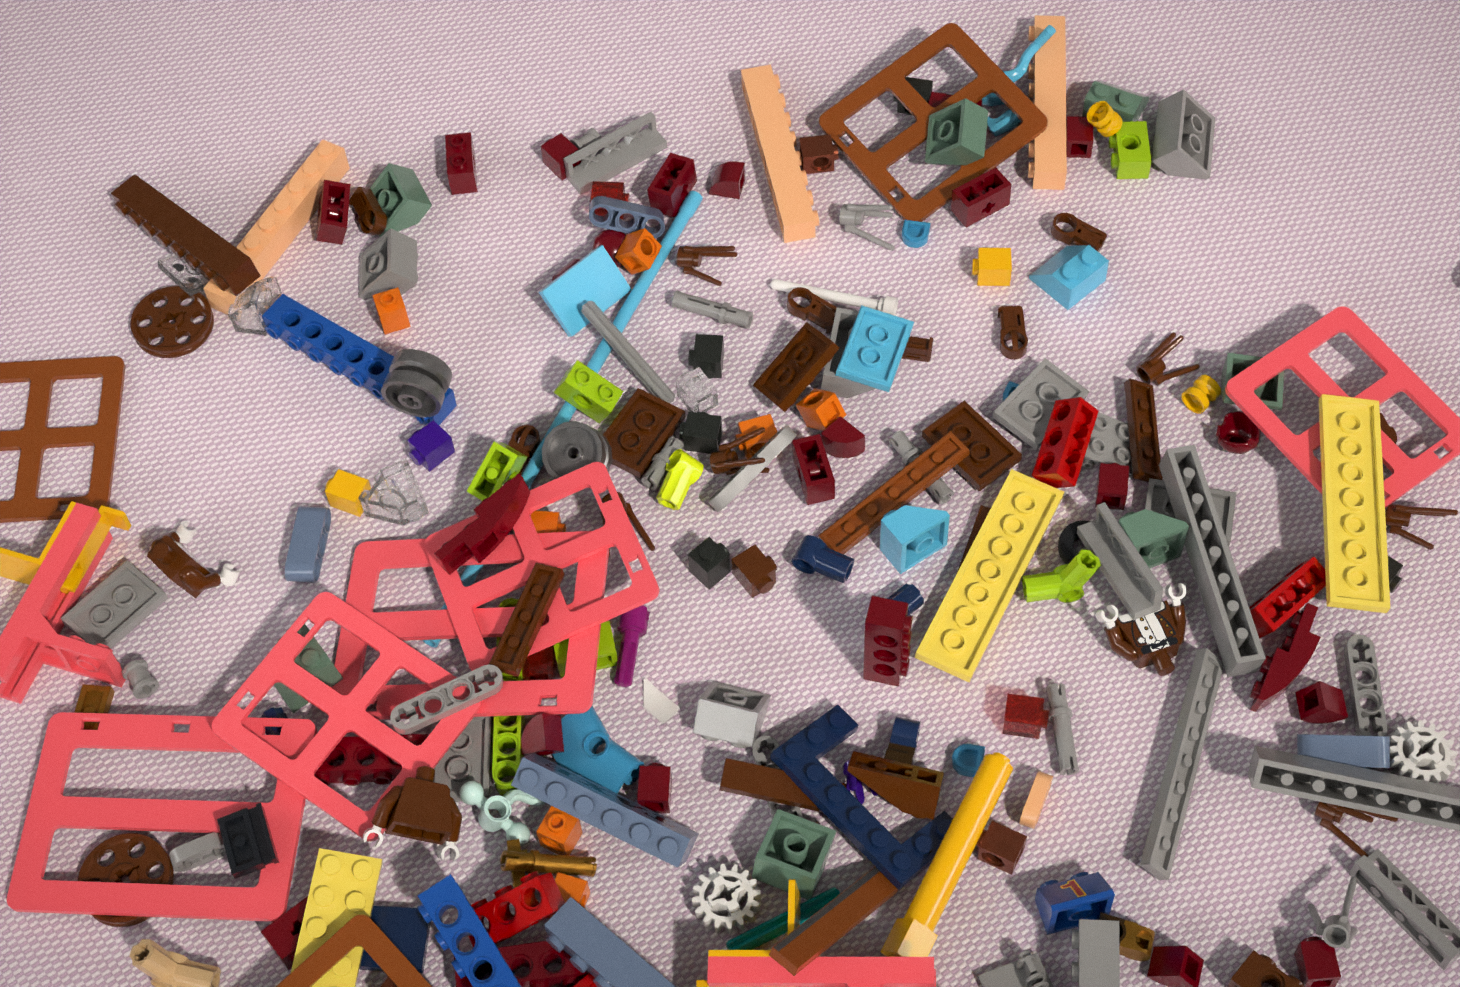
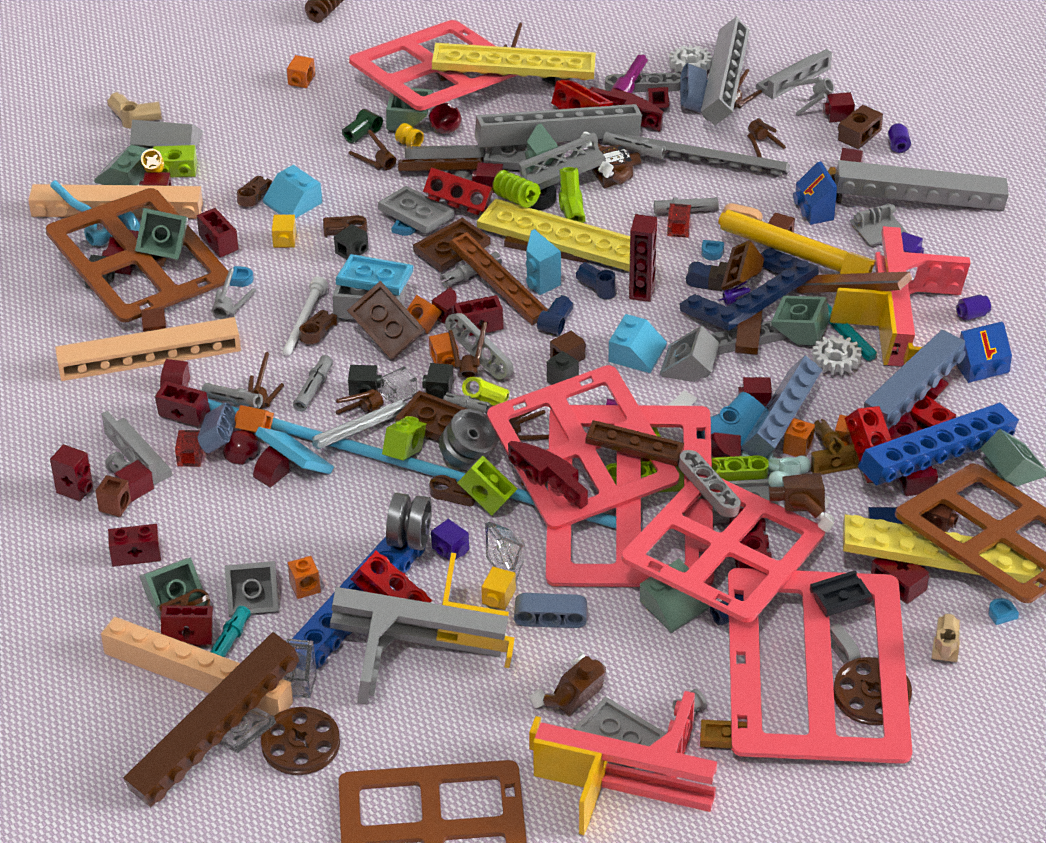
camera: 95 degrees left, 15 degrees down
none -> dark red brick [50,444,93,502]
none -> copper brick [95,475,131,517]
none -> tan piece [107,92,162,128]
none -> light grey pin [201,383,263,408]
none -> teal pin [210,605,251,657]
none -> orange brick [287,55,315,88]
none -> light grey piece [330,553,515,705]
none -> pearl dark grey brick [334,224,369,260]
none -> reddish brown plant [335,389,384,414]
none -> dark green piece [342,109,383,144]
none -> red brick [350,550,432,603]
none -> light grey beam [405,145,486,159]
none -> lime piece [493,170,541,208]
none -> light grey pin [603,132,666,160]
none -> medium azure slope [608,314,667,373]
none -> magenta piece [611,54,648,94]
none -> reddish brown plant [747,118,786,158]

